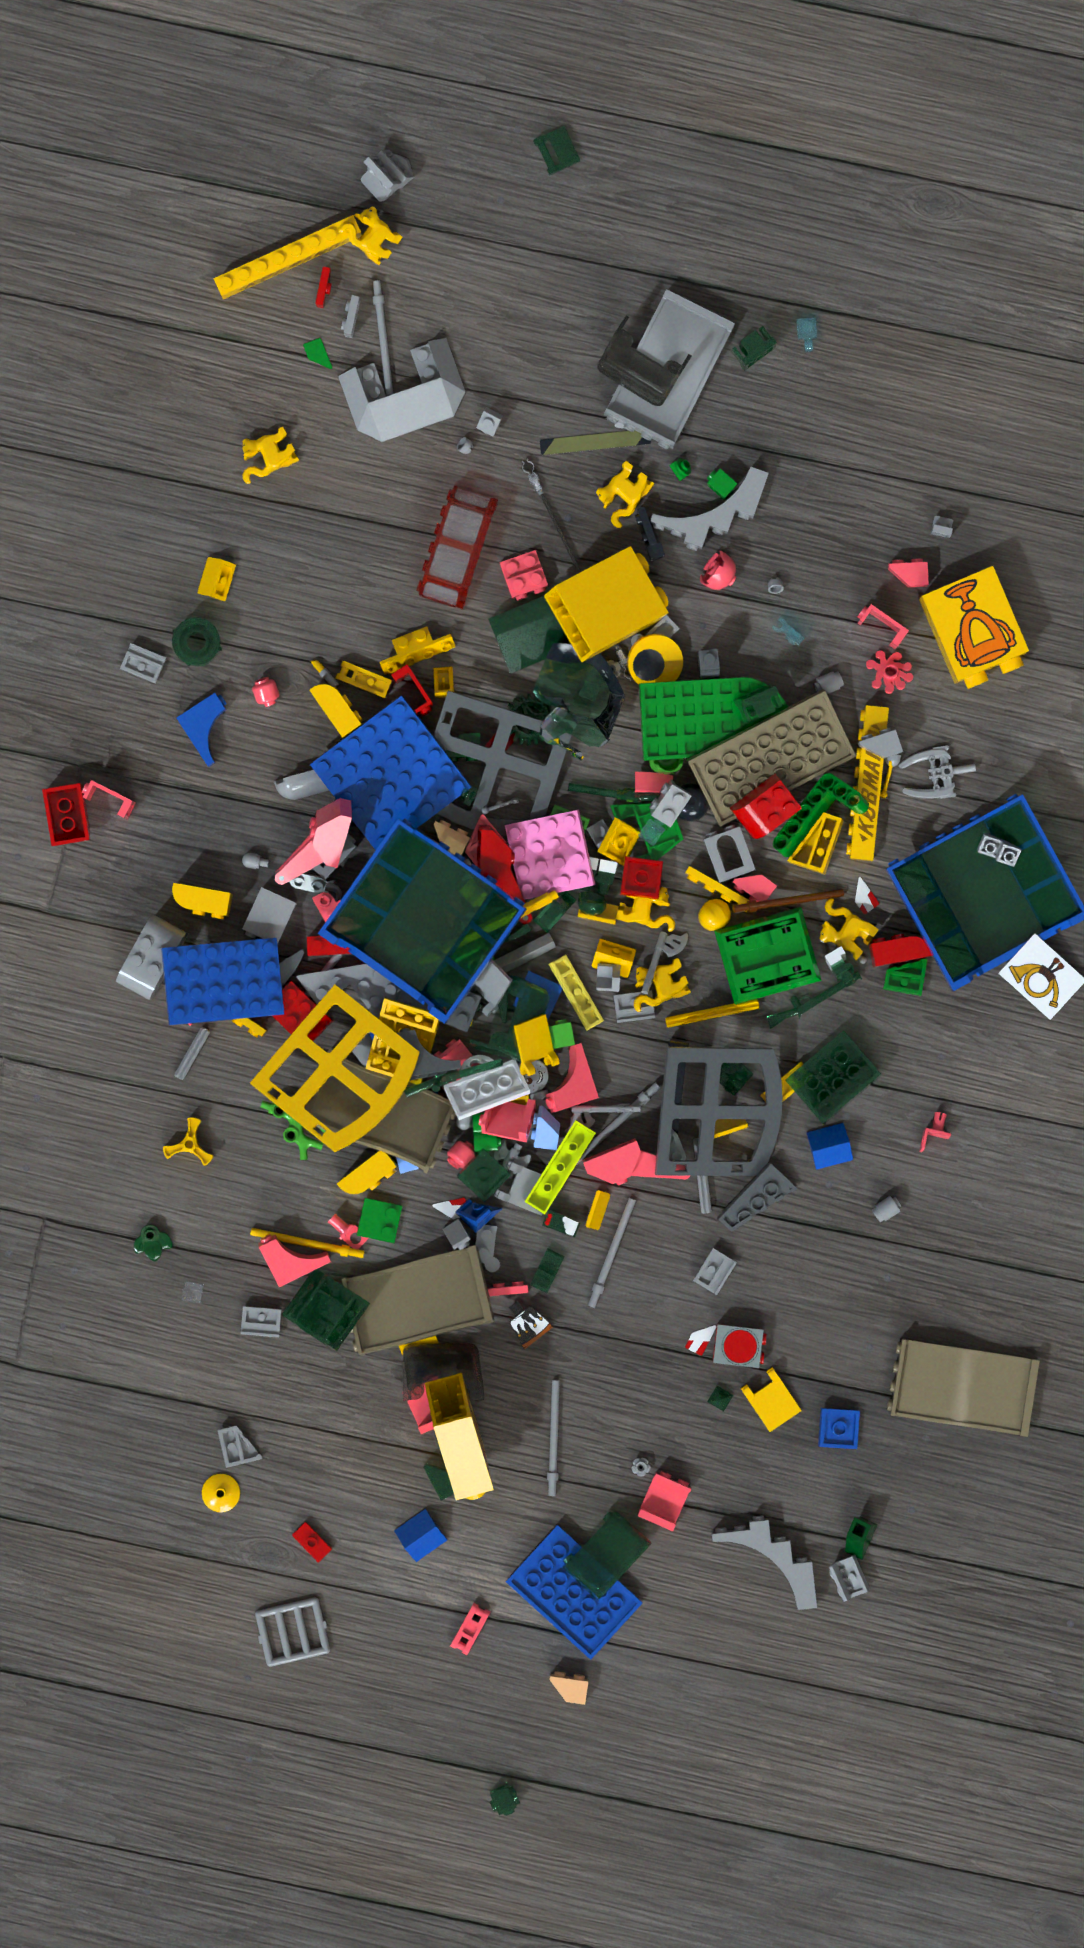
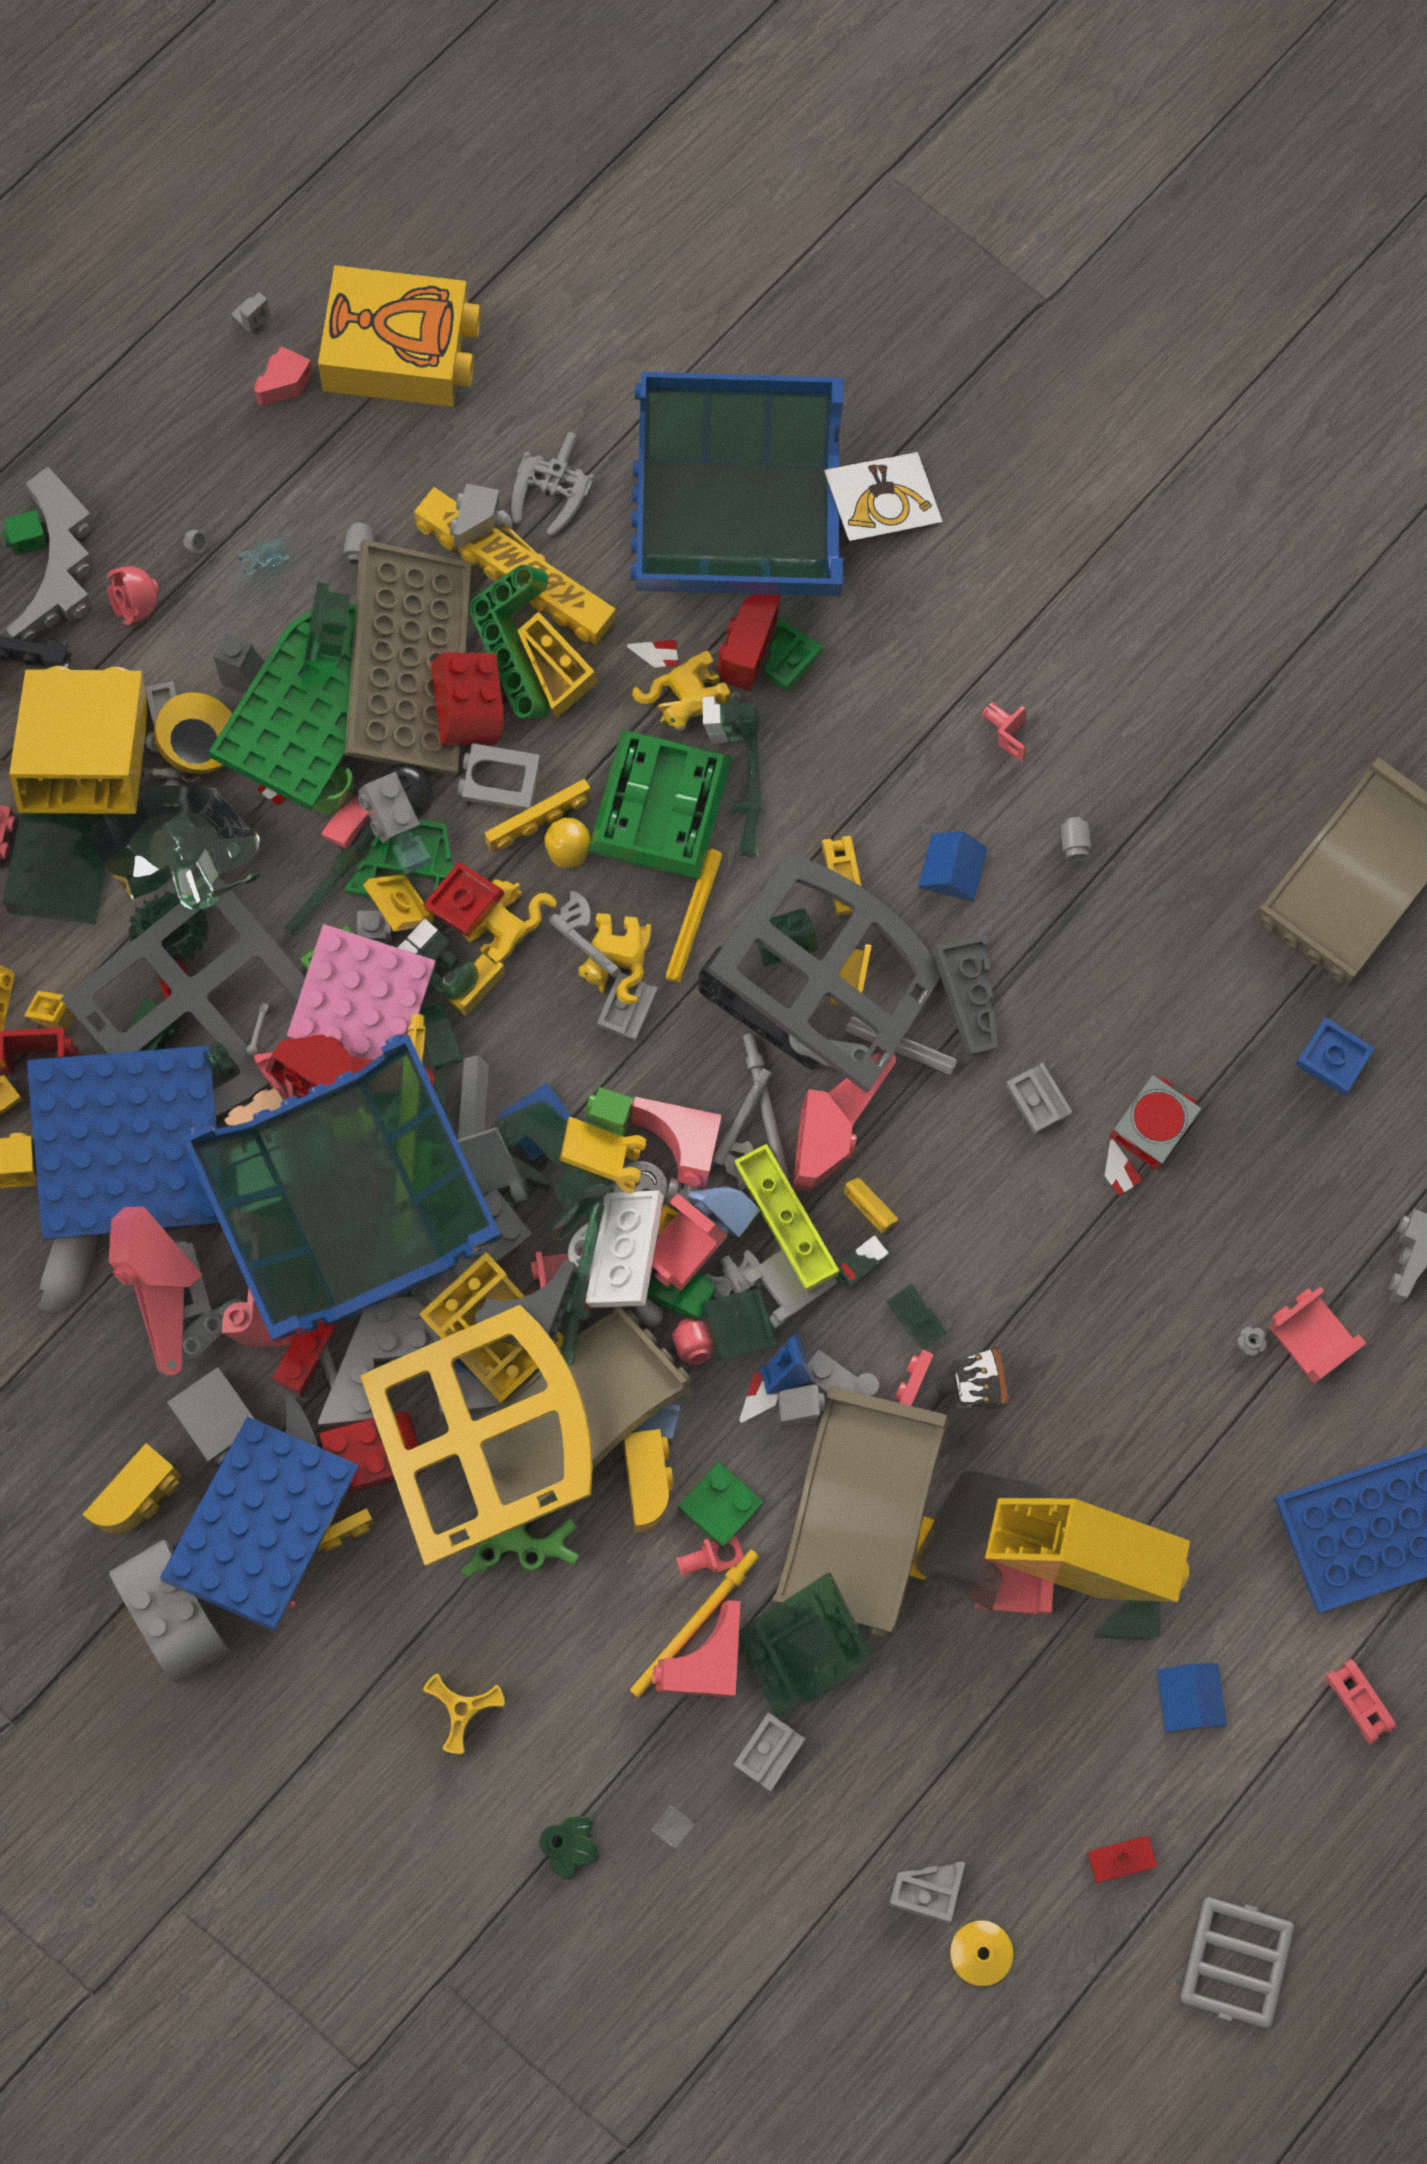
camera: 70 degrees left, 15 degrees down
light grey axle [174,1027,210,1080] -> none
light grey cylinder [242,853,269,869] -> none
light grey bar [547,1380,560,1496] -> none
light yellow plate [548,954,604,1031] -> none
clear green windscreen [562,1511,652,1599] -> none
light grey bar [588,1198,636,1308] -> none
yellow panel [592,939,636,978] -> none
light grey panel [596,963,621,992] -> none
clear green slope [707,1385,733,1412] -> none
coral slope [732,875,777,902] -> none
reddish brown bar [732,889,844,913] -> none
yellow flag [740,1367,801,1432] -> none
clear green slope [785,1030,881,1125] -> none
coral panel [857,604,909,649] -> none
coral animal [866,651,913,694] -> none
light grey slope [977,833,1021,867] -> none

